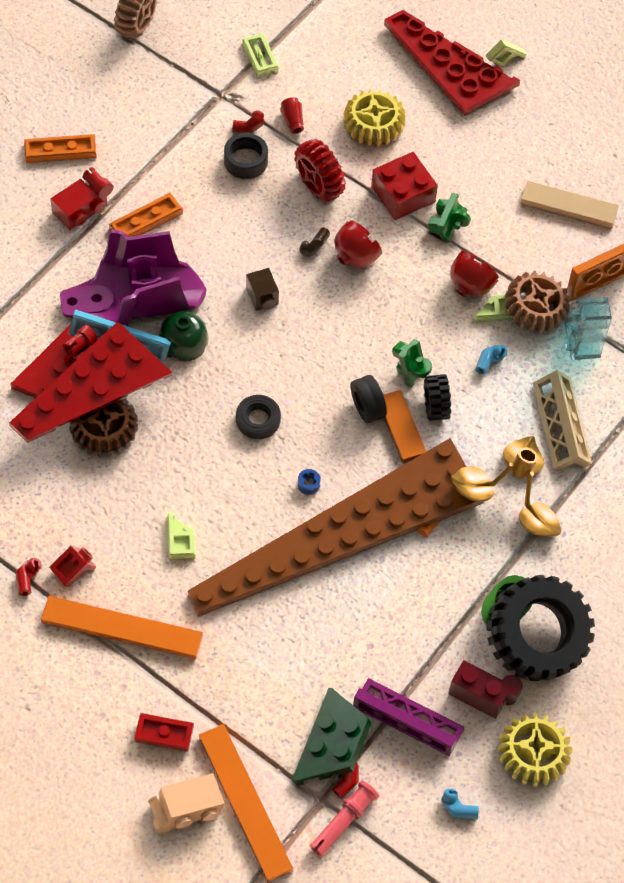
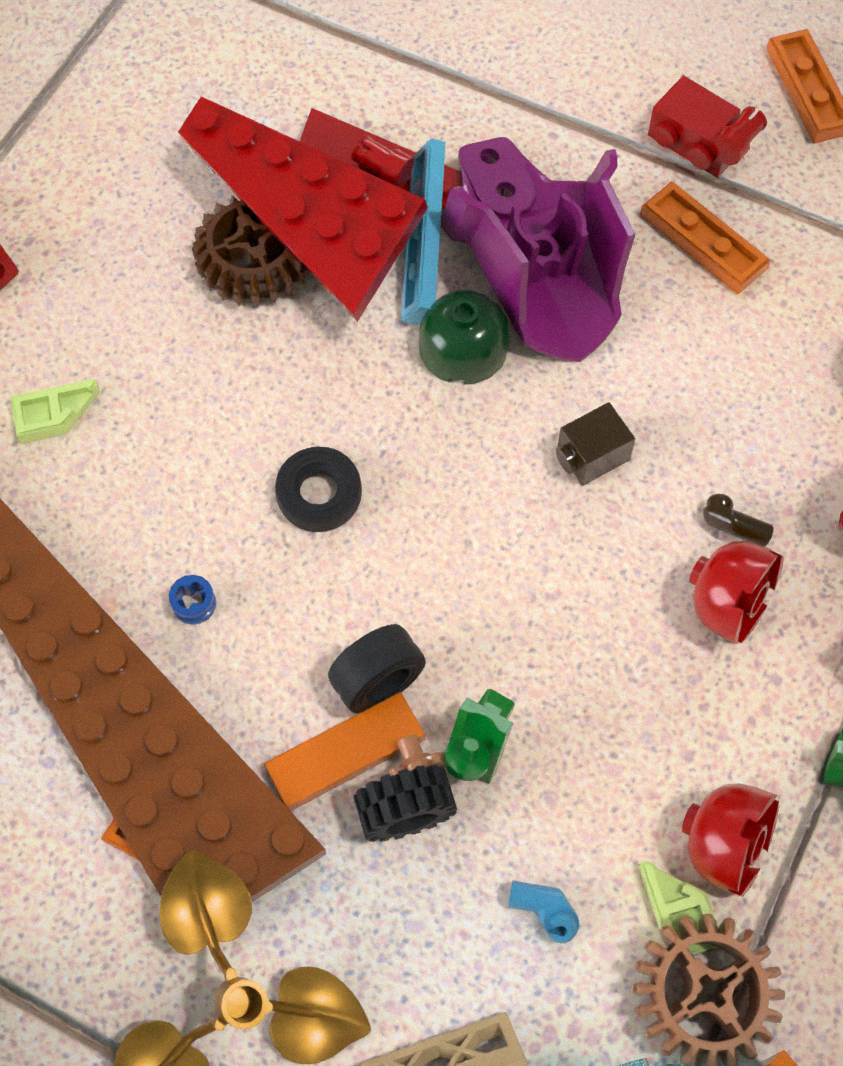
camera: 85 degrees right, 5 degrees up
none -> nougat plant [388,734,445,776]

